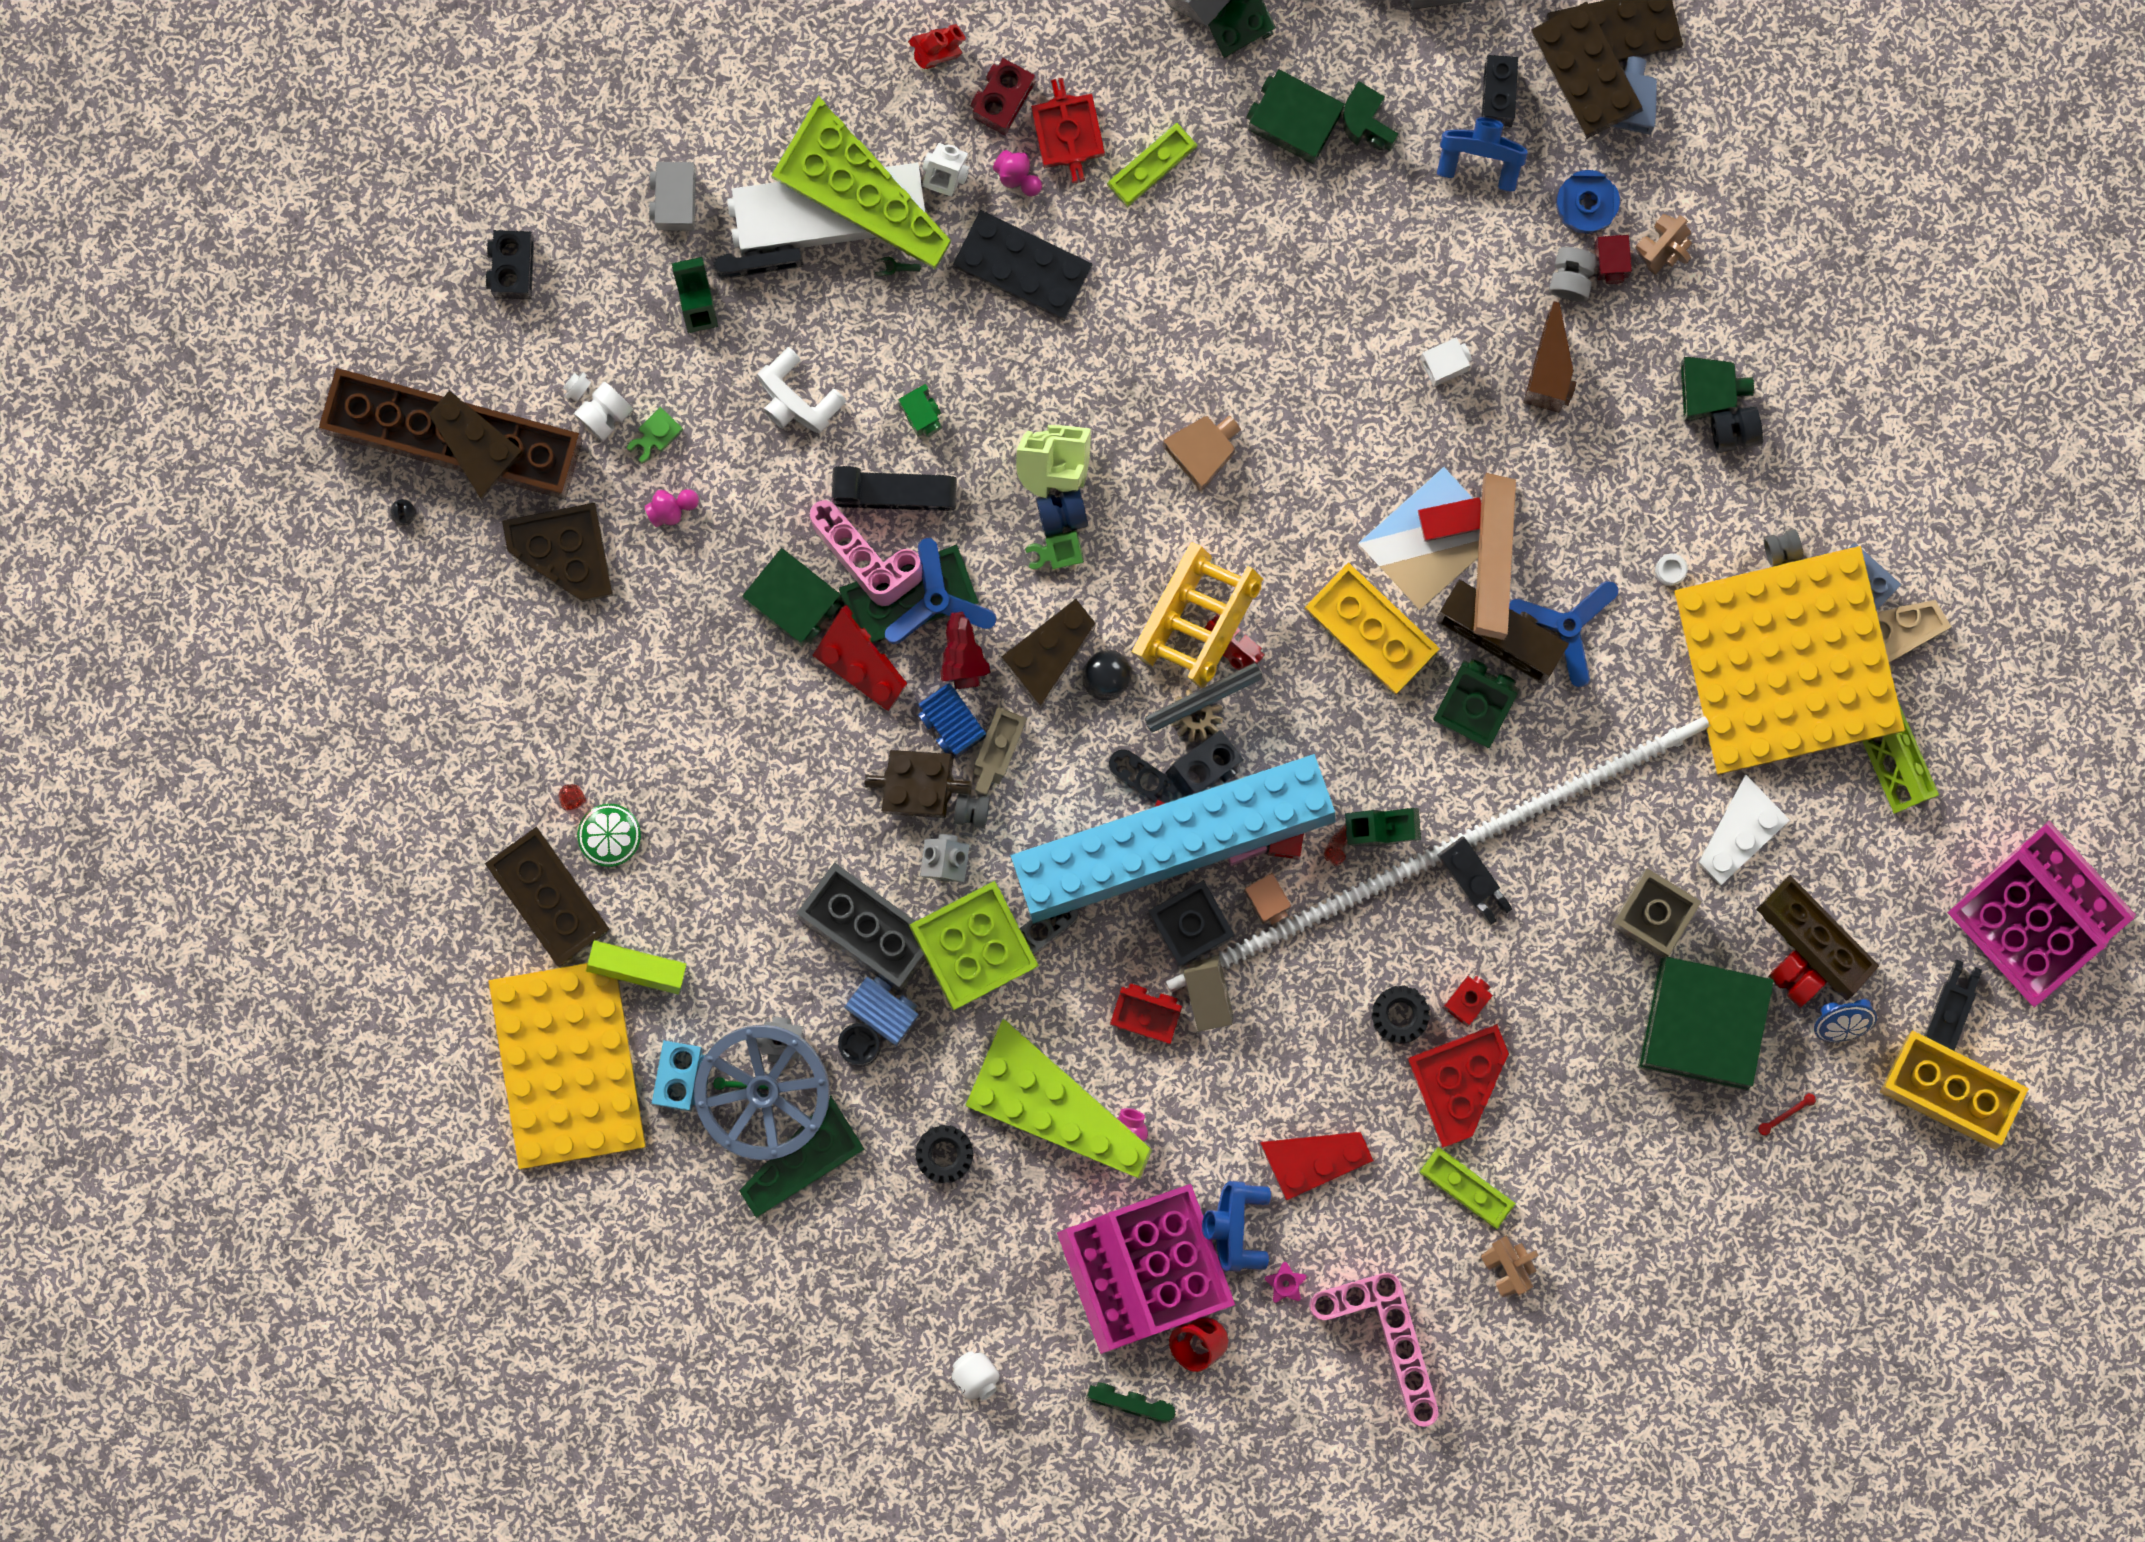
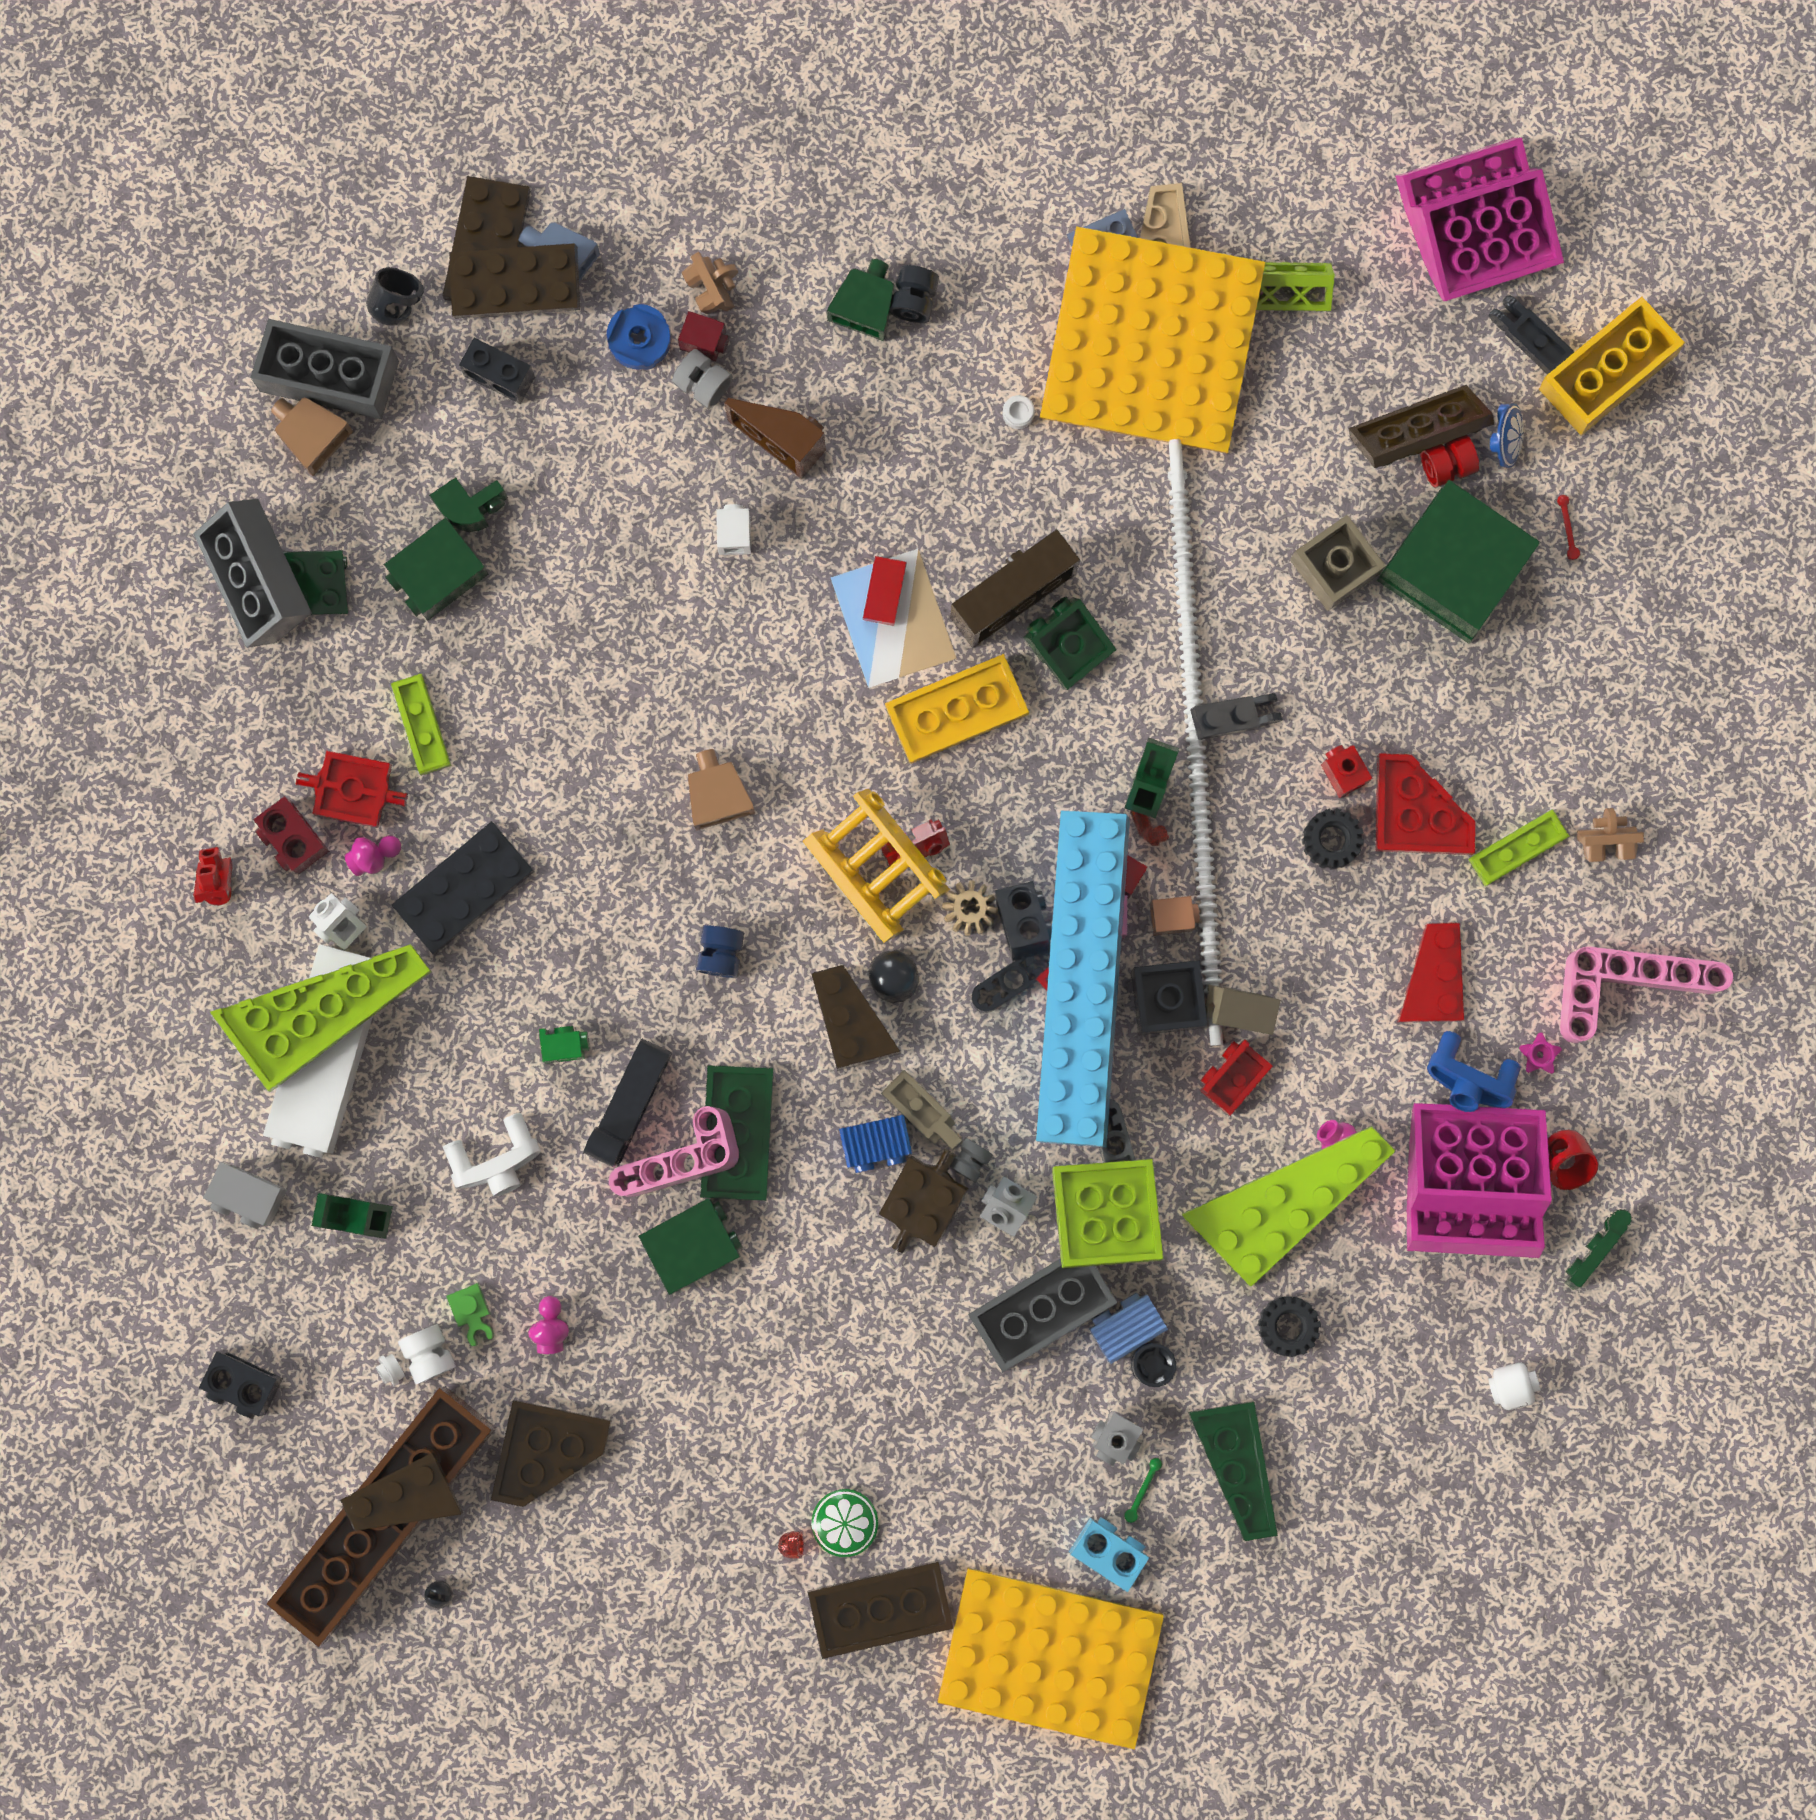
camera: 70 degrees left, 0 degrees up
lime tile [586,940,687,995] -> none
sand blue wheel [694,1025,830,1160] -> none
black hinge [713,245,804,279] -> none
red wing [812,605,907,711] -> none
dark green hand [875,256,921,277] -> none
blue piece [885,538,997,644] -> none
dark red rock [940,612,991,690] -> none
yellowish green brick [1016,425,1091,498] -> none
bright green plate [1025,530,1084,569] -> none
dark grey axle [1145,663,1262,732] -> none
blue connector [1437,117,1528,191] -> none
medium nougat tile [1474,473,1516,640] -> none
blue piece [1509,581,1618,687] -> none
white wing [1698,775,1790,886] -> none
dark grey wheel [1763,529,1804,567] -> none

